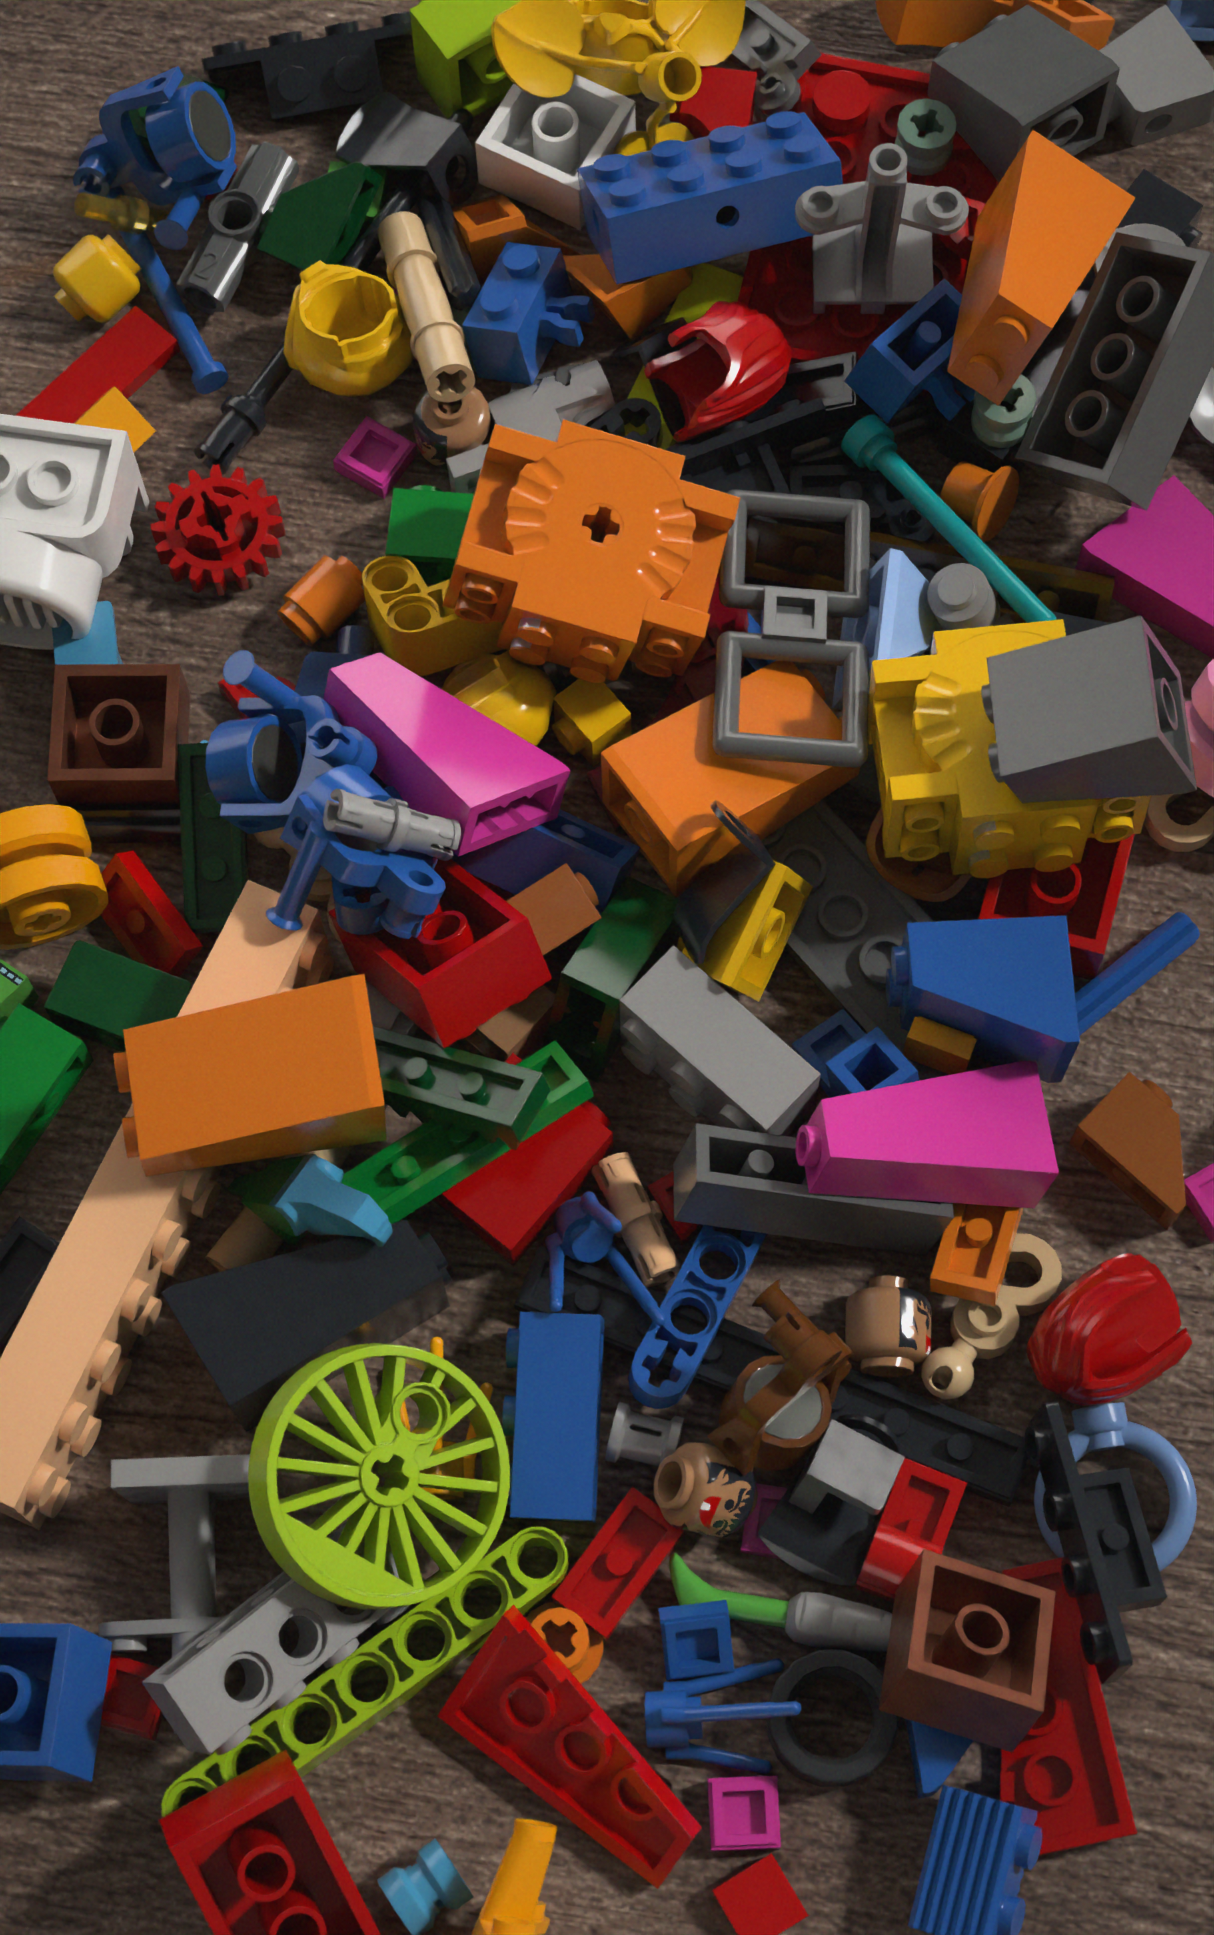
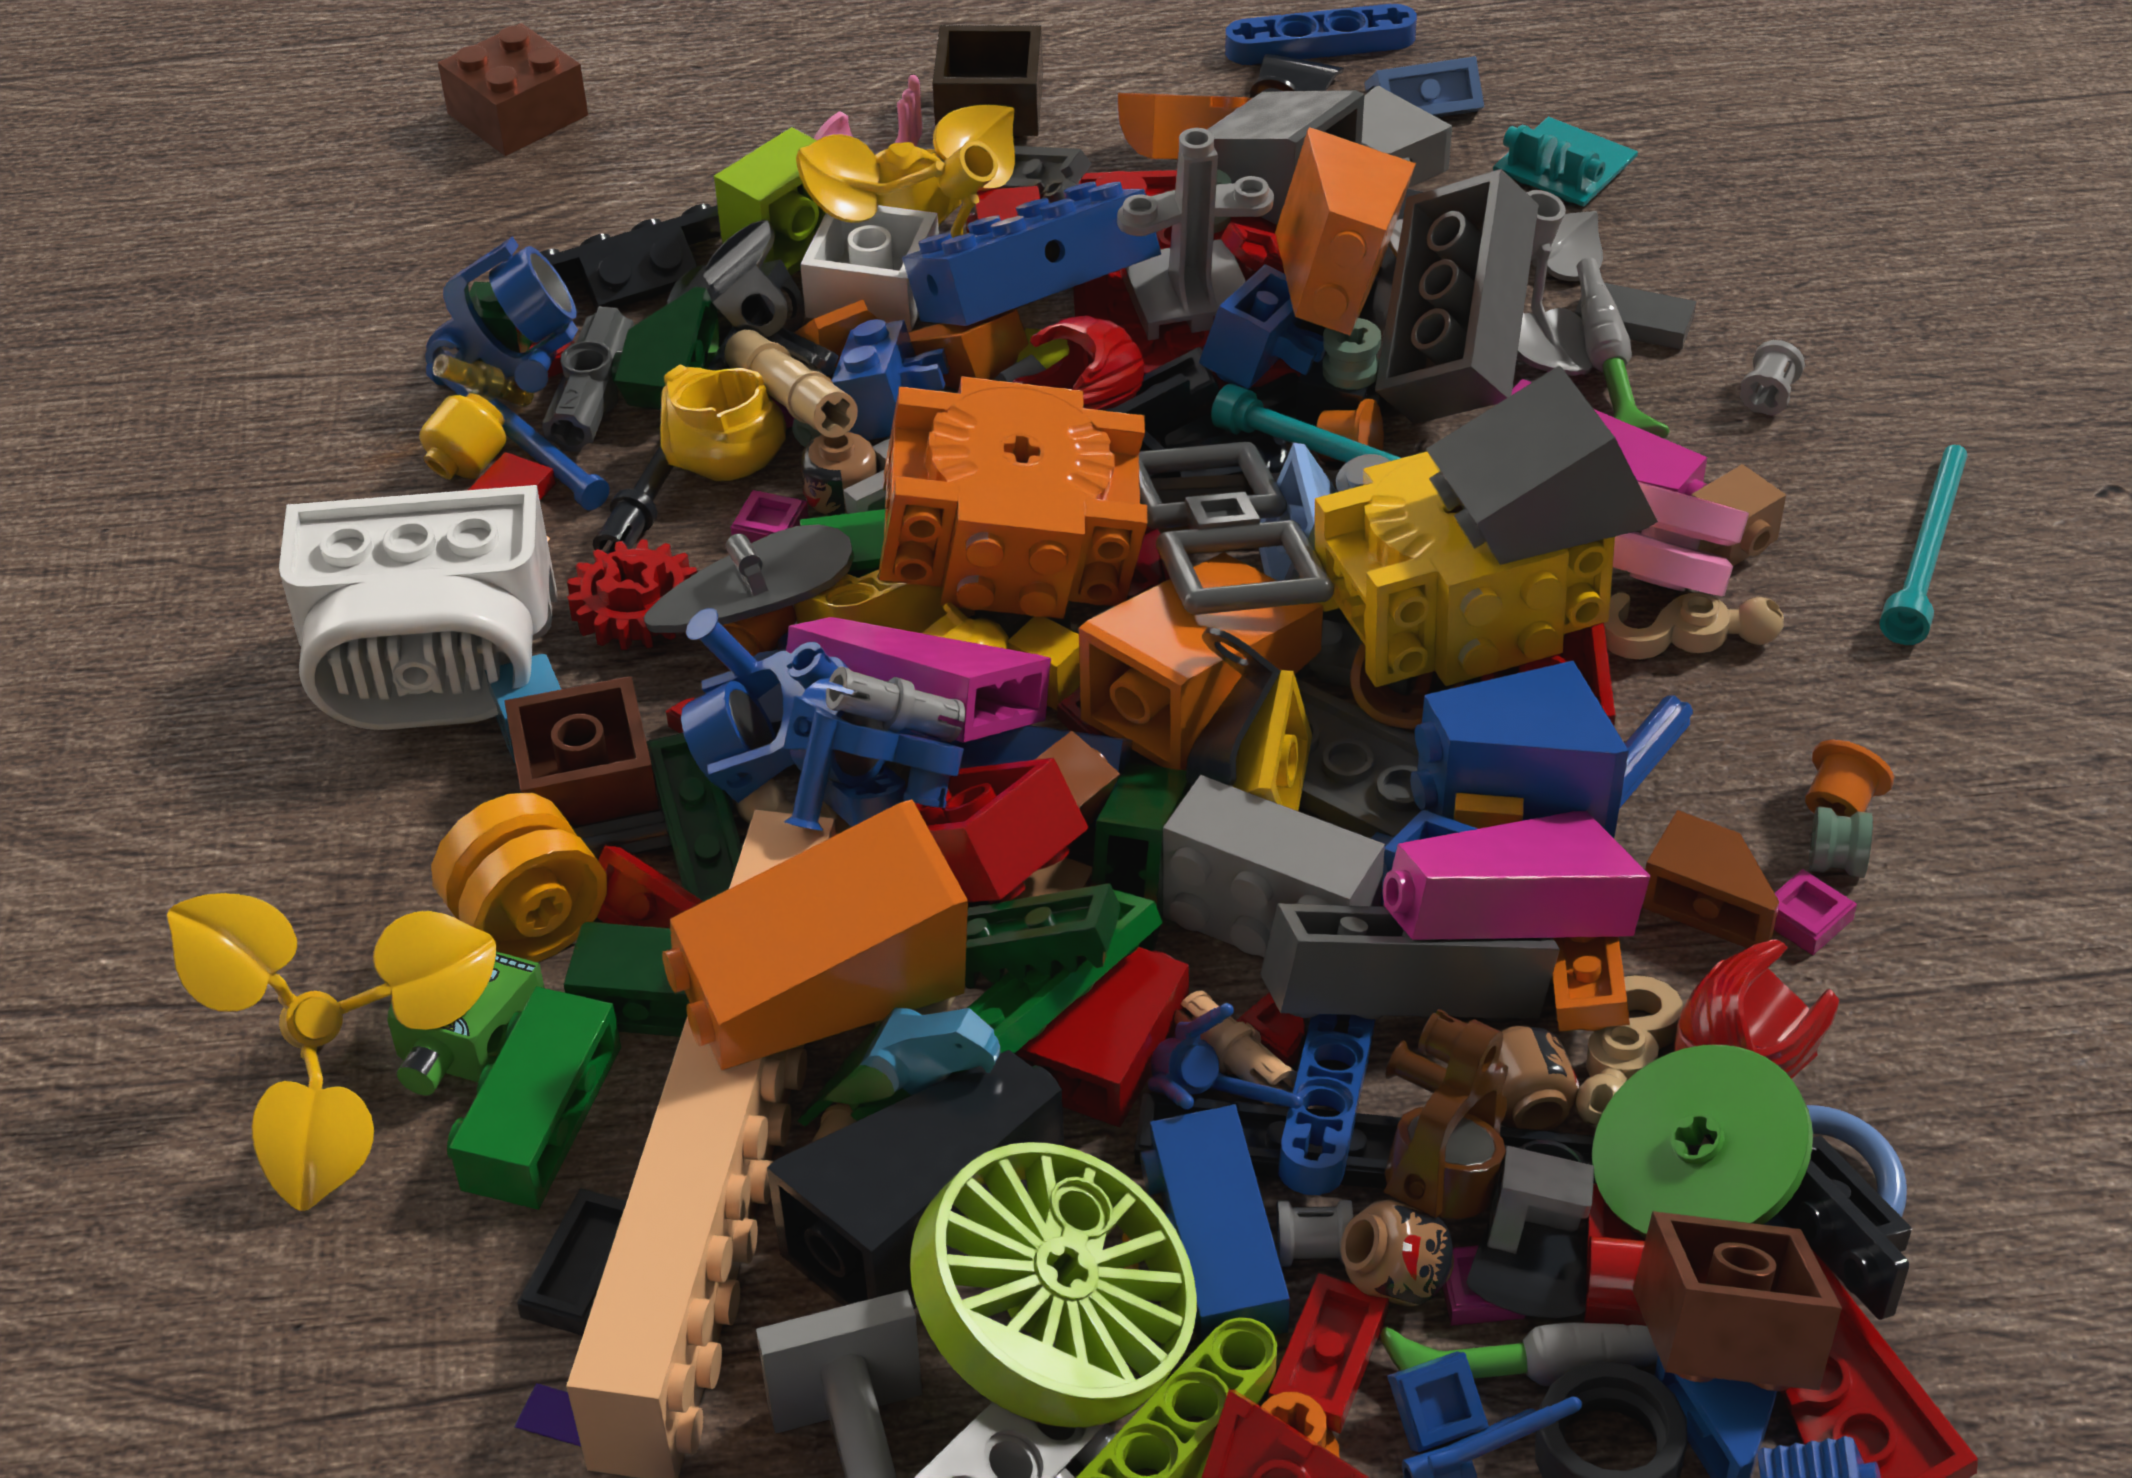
camera: 15 degrees left, 25 degrees down
none -> dark grey shield [644,524,855,633]
none -> black piece [703,220,788,338]
none -> bright green piece [1592,1045,1813,1238]

